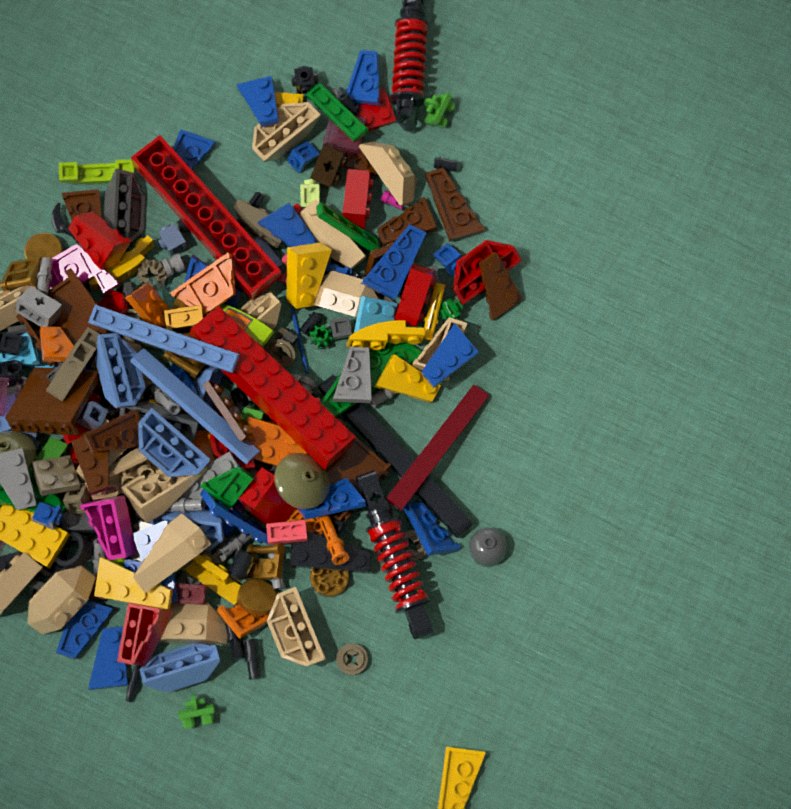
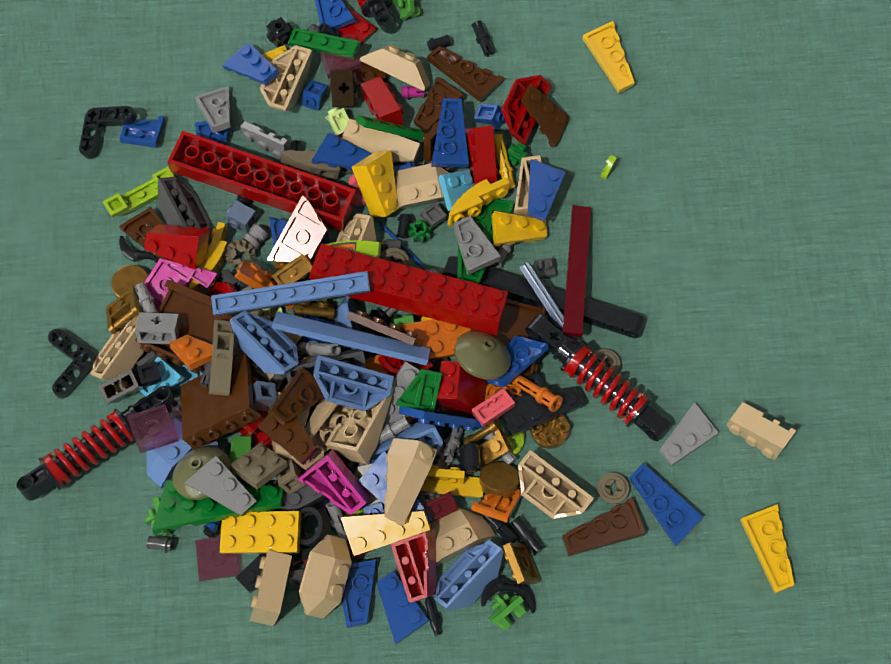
camera: 30 degrees left, 5 degrees down
blue bracket [32,502,63,530] -> none
blue wing [404,501,461,556] -> none
dark grey cylinder [469,527,508,567] -> none
none -> black beam [79,106,137,159]
none -> blue wing [120,116,165,148]
none -> light grey wing [195,86,231,133]
none -> light grey wing [240,121,289,160]
none -> black pin [471,20,495,57]
none -> black piece [481,578,536,613]
none -> pearl gold plate [503,543,541,585]
none -> lime tile [507,433,524,456]
none -> sand blue axle [520,262,581,345]
none -> dark grey tile [534,257,556,280]
none -> reddish brown wing [562,497,645,556]
none -> yellow wing [582,21,635,93]
none -> lime tile [600,155,617,180]
none -> blue wing [629,463,703,547]
none -> light grey wing [659,402,718,466]
none -> tan wedge [726,402,796,460]

